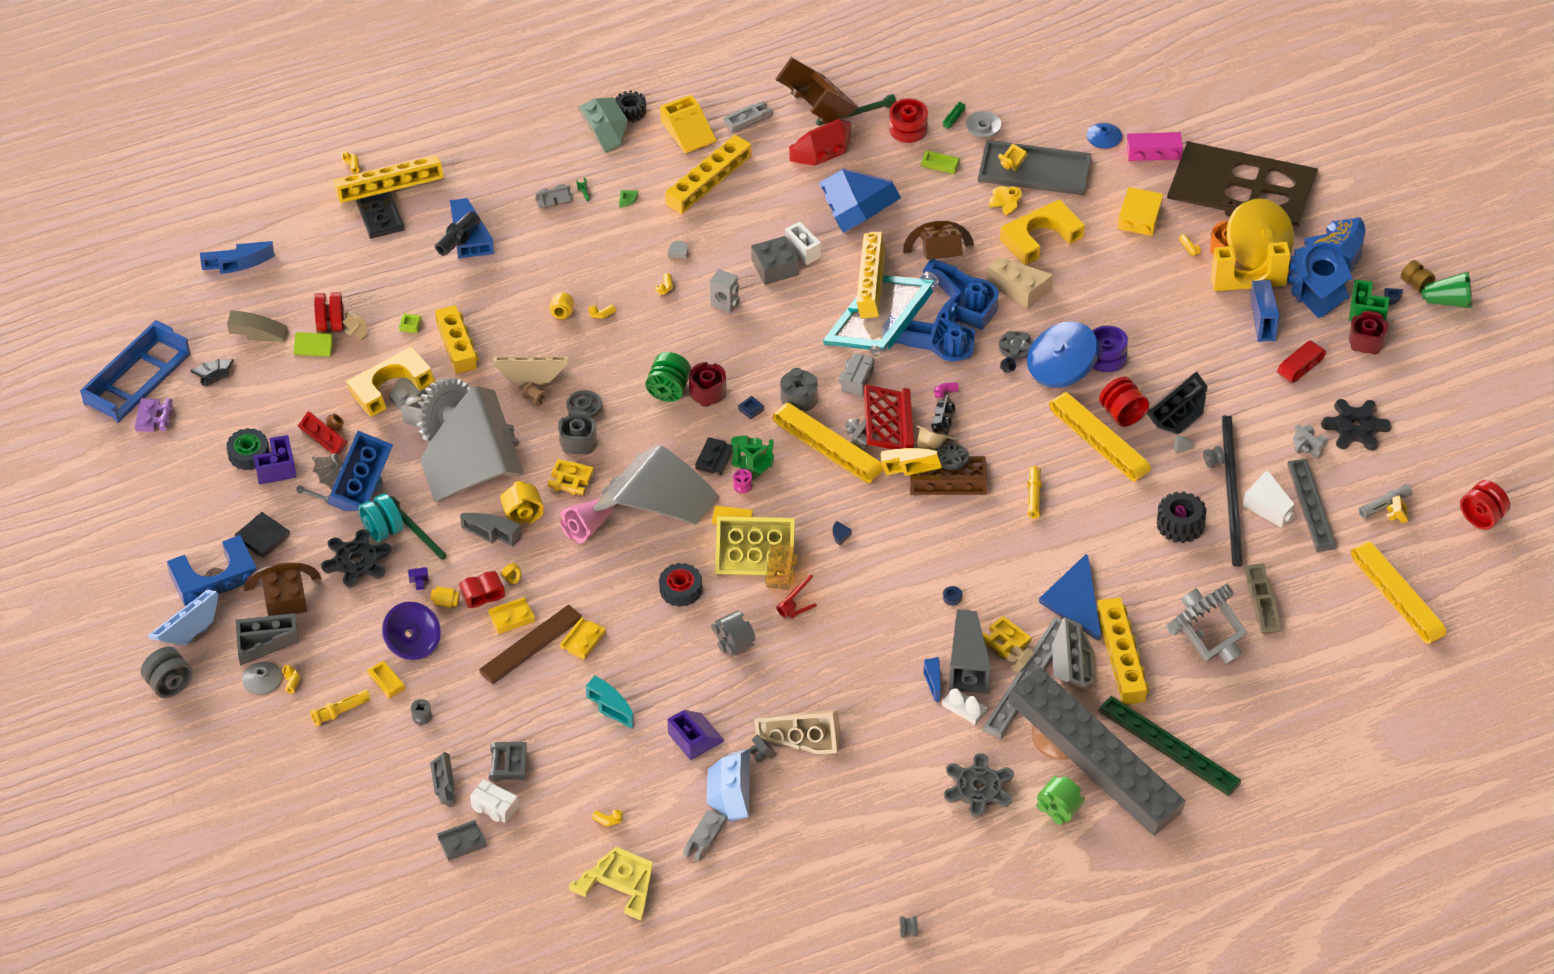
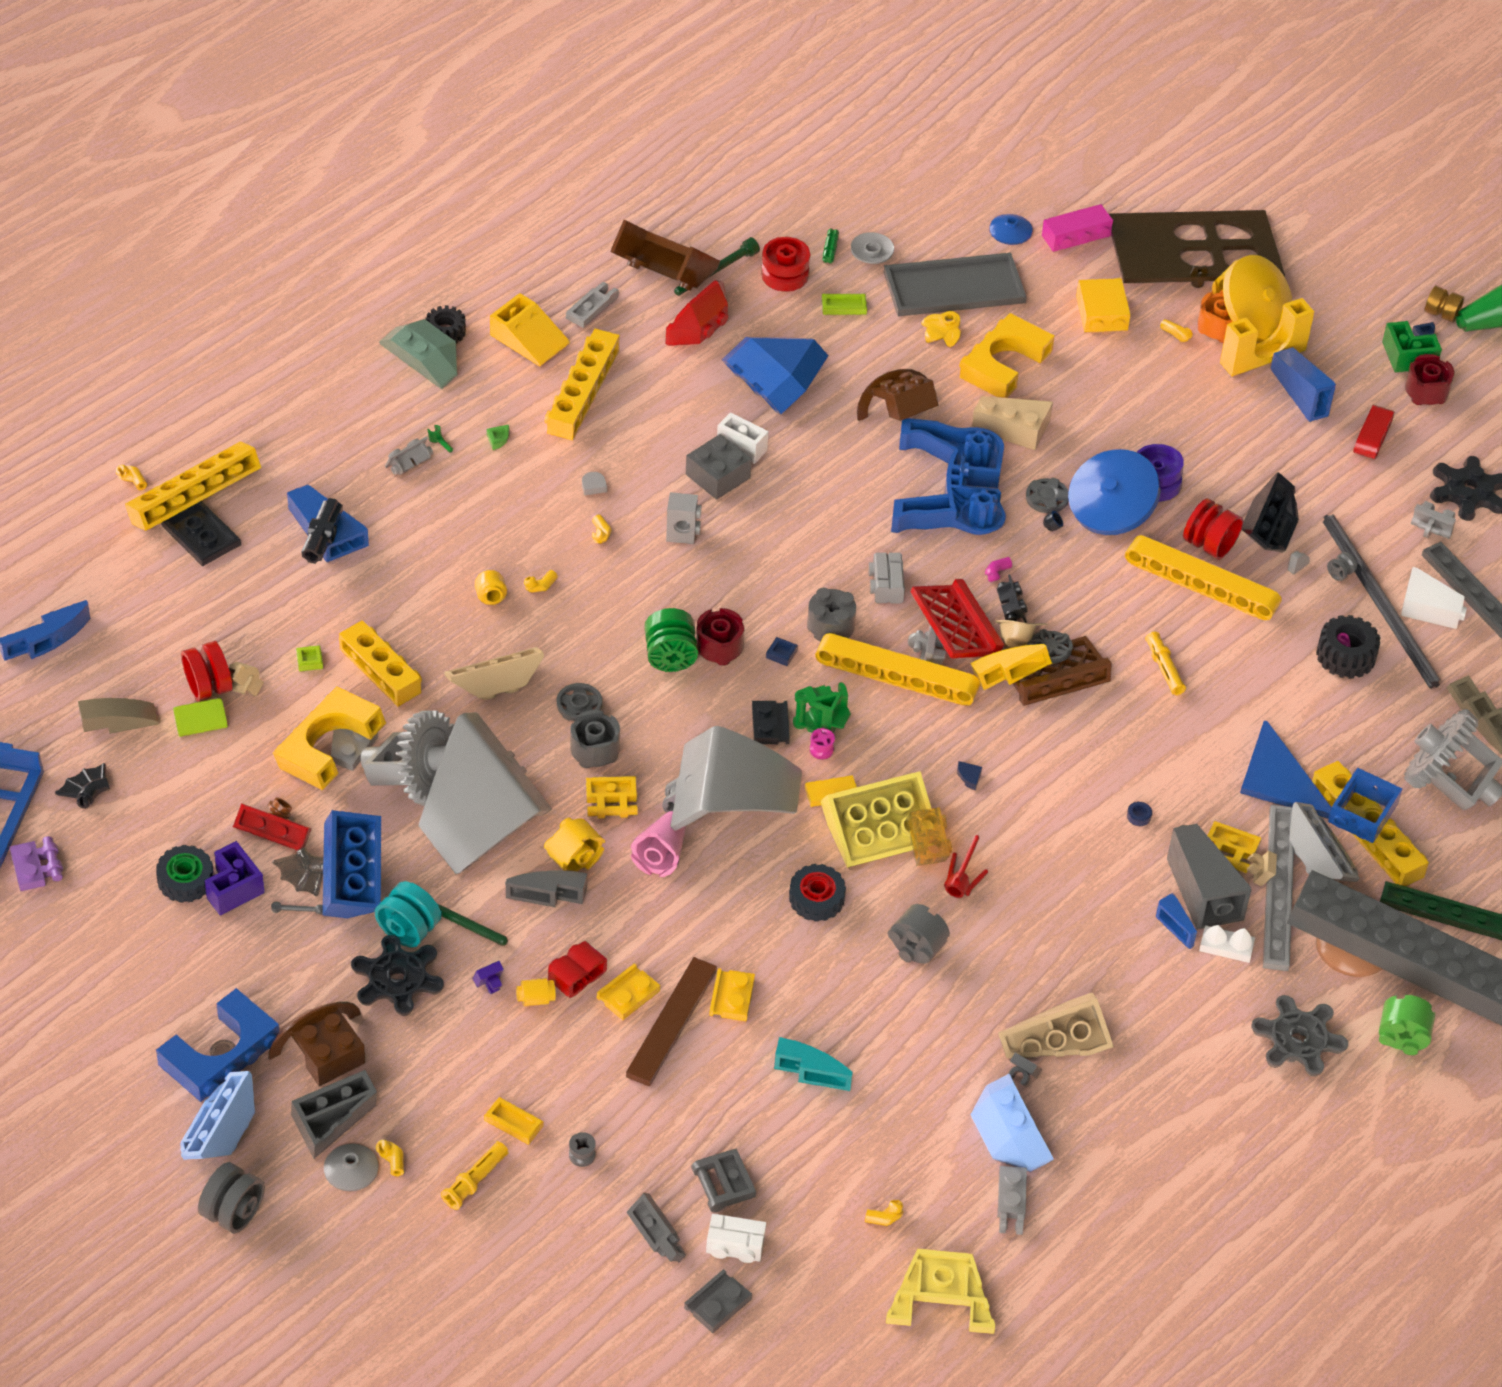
camera: 25 degrees left, 0 degrees up
black tile [235,512,290,558] -> none
dark purple dish [382,602,441,660] -> none
yellow tile [501,562,522,584] -> none
medium nougat bush [522,383,547,406] -> none
dark purple slope [667,710,724,760] -> none
door [823,272,938,356] -> none
yellow brick [856,232,886,319] -> none
dark grey wheel [899,916,918,938] -> none
yellow bracket [998,144,1028,171] -> none
blue animal [1287,217,1366,318] -> none
none -> blue window [1328,767,1403,843]

